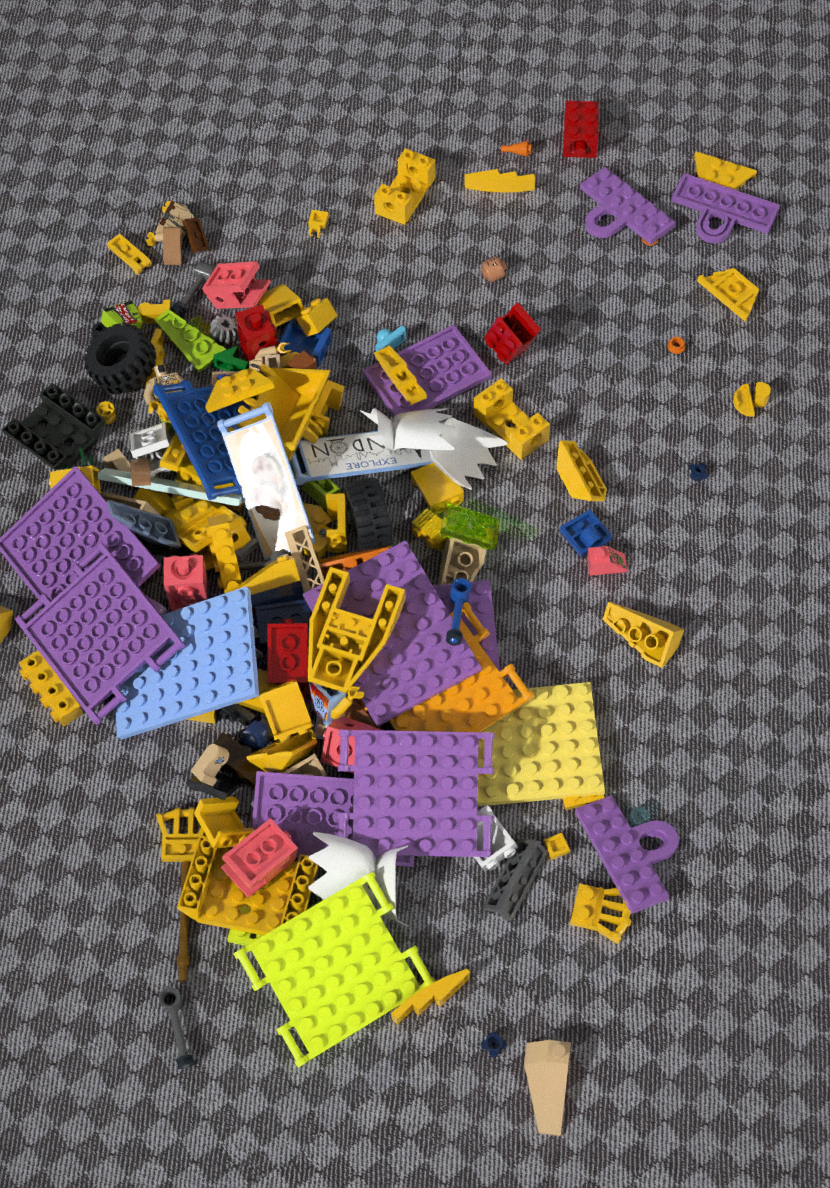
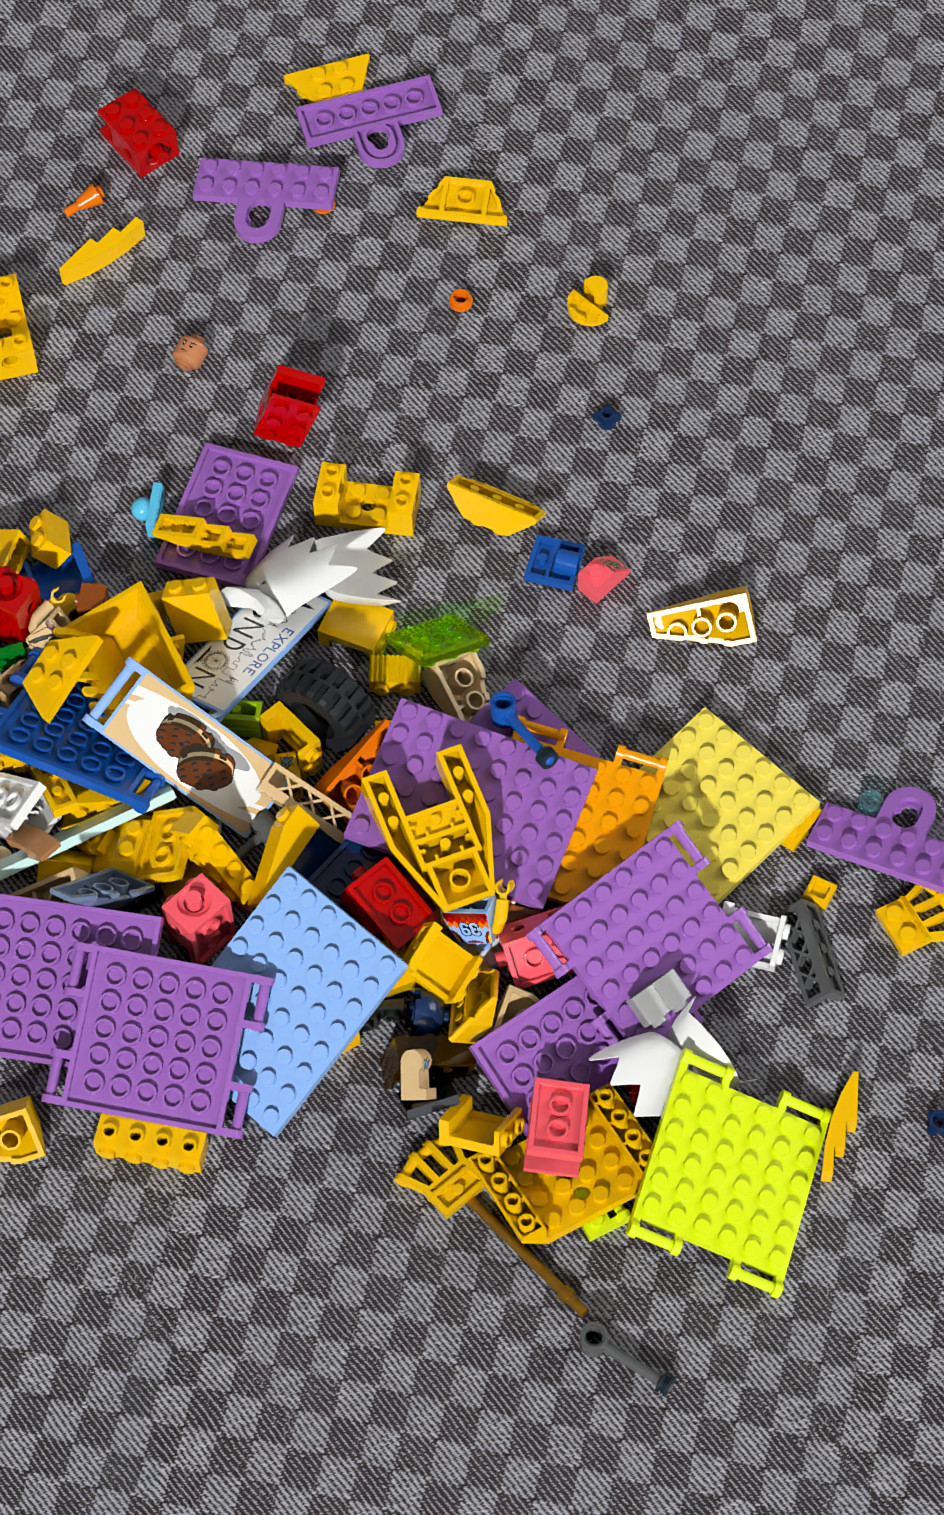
camera: 40 degrees left, 0 degrees up
none -> yellow brick [161,577,232,644]
none -> light grey brick [626,969,691,1028]

